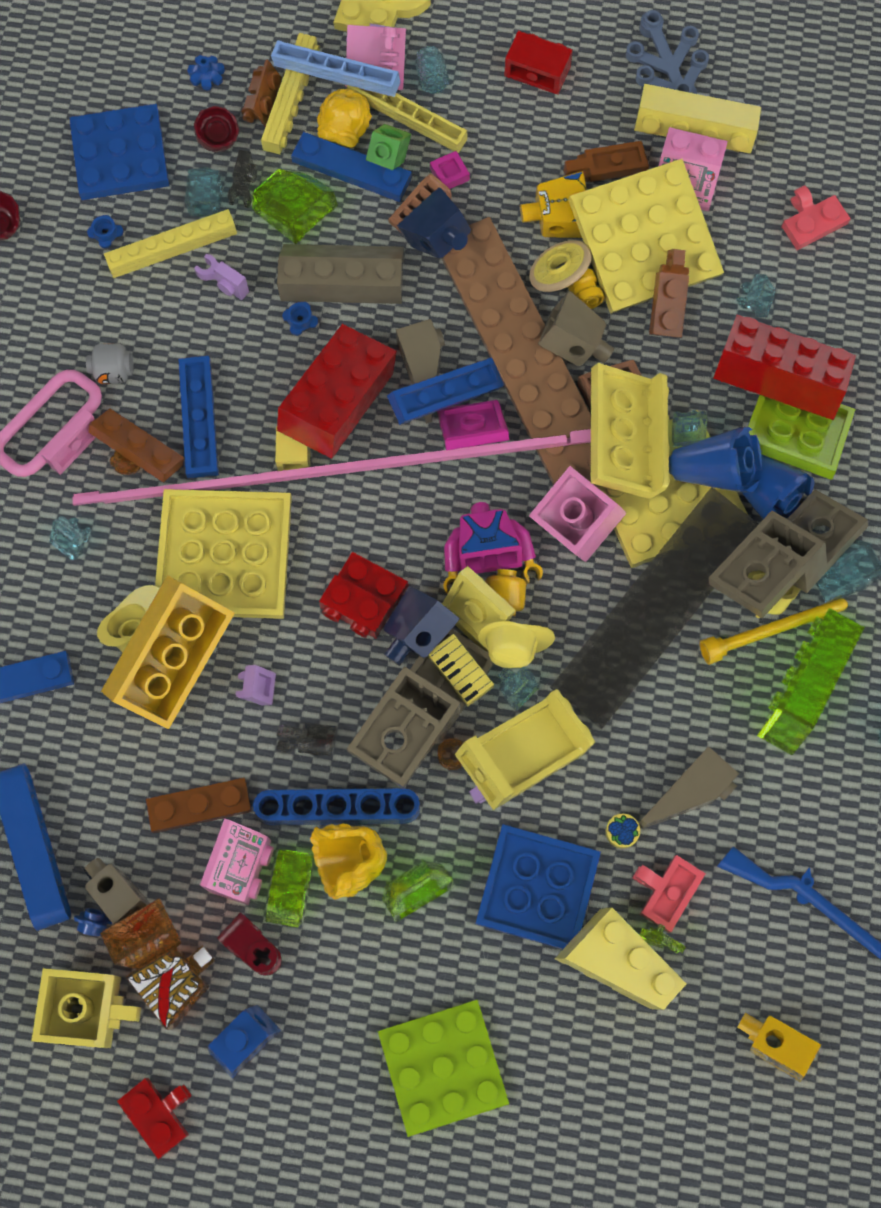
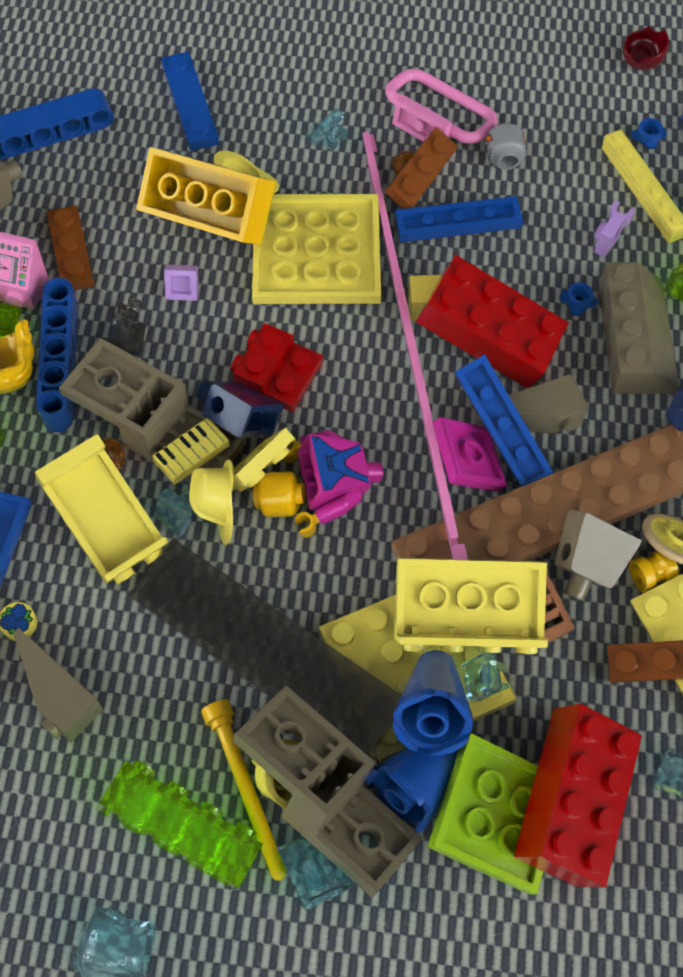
camera: 85 degrees right, 10 degrees down
bright pink slope [529,466,626,562] -> none

